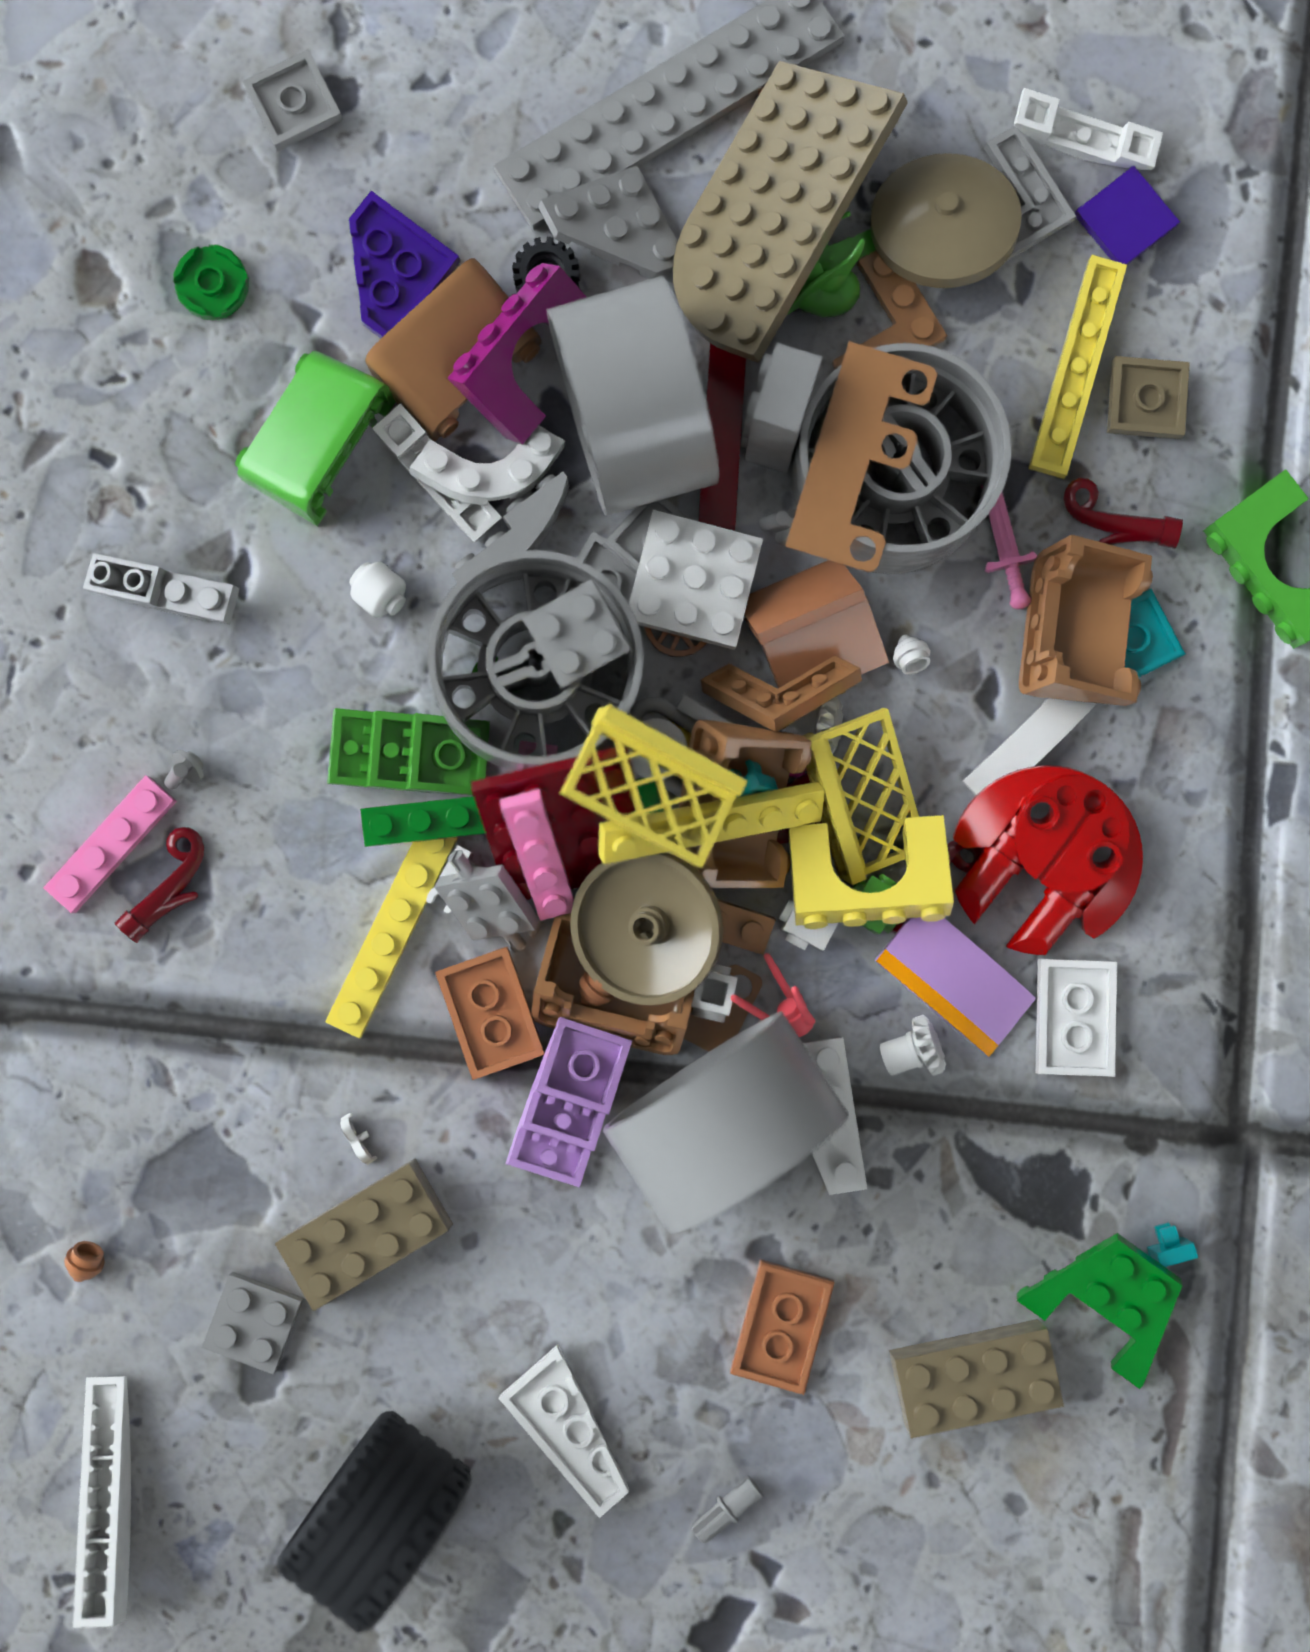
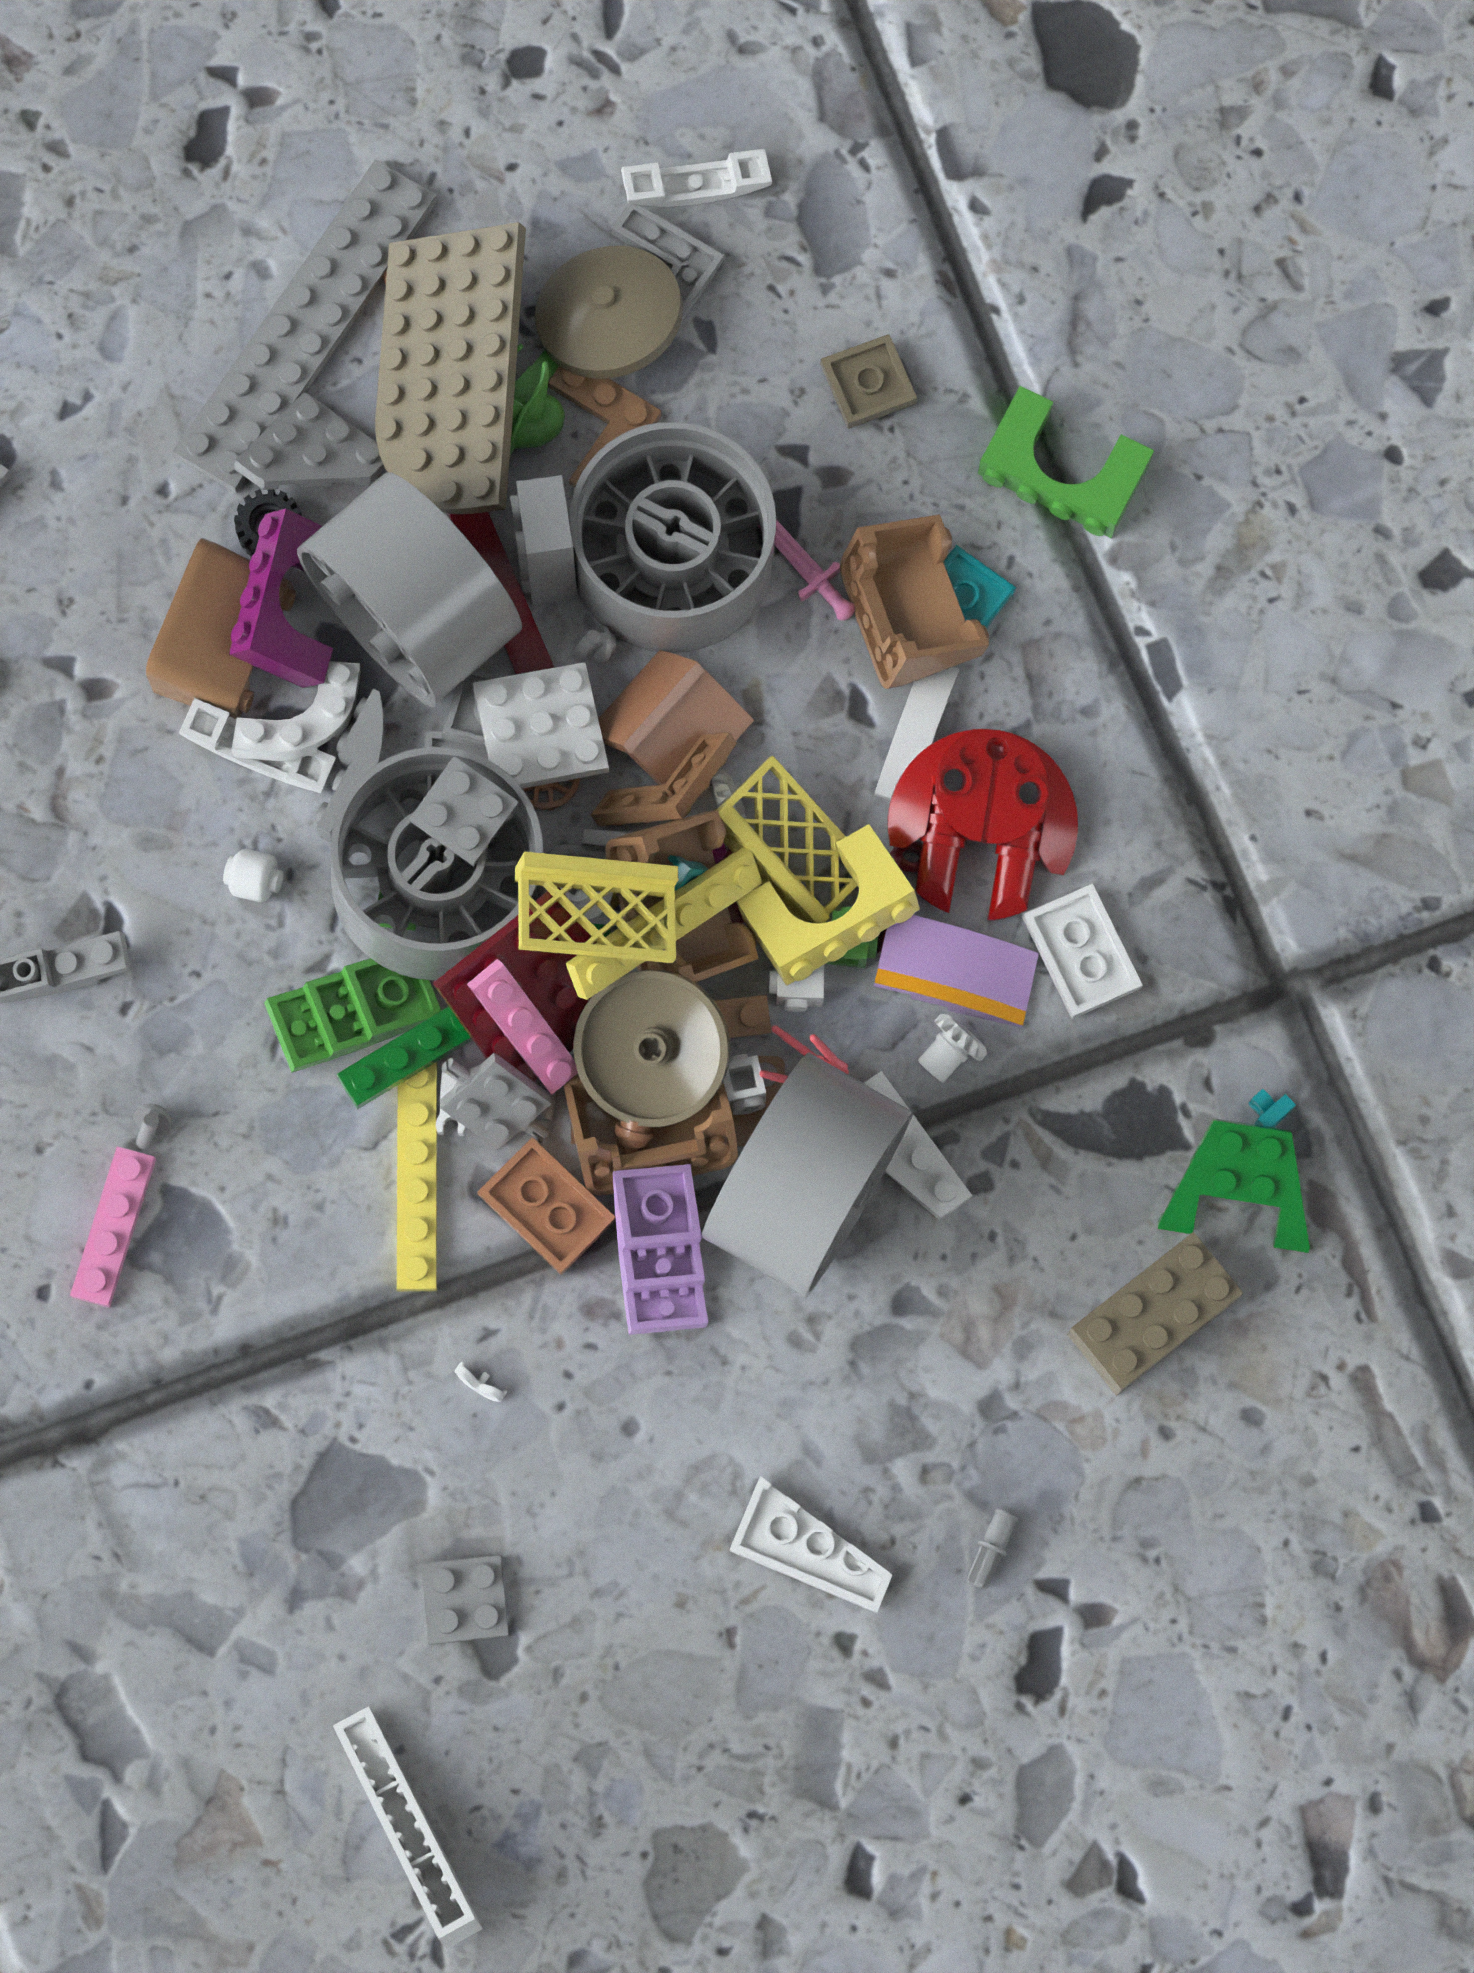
camera: 30 degrees left, 10 degrees down
nougat plate [64,1241,105,1282] -> none
dark red plant [114,827,205,943] -> none
windscreen [235,350,396,526] -> none
dark tan brick [274,1158,453,1311] -> none
black tyre [277,1411,472,1633] -> none
dark purple plate [348,191,461,338] -> none
nougat tile [730,1259,835,1395] -> none
medium nougat piece [785,341,937,572] -> none
white plate [893,635,931,675] -> none
light yellow plate [1028,255,1127,479] -> none
dark red plant [1063,478,1183,549] -> none
dark purple tile [1075,165,1180,265] -> none

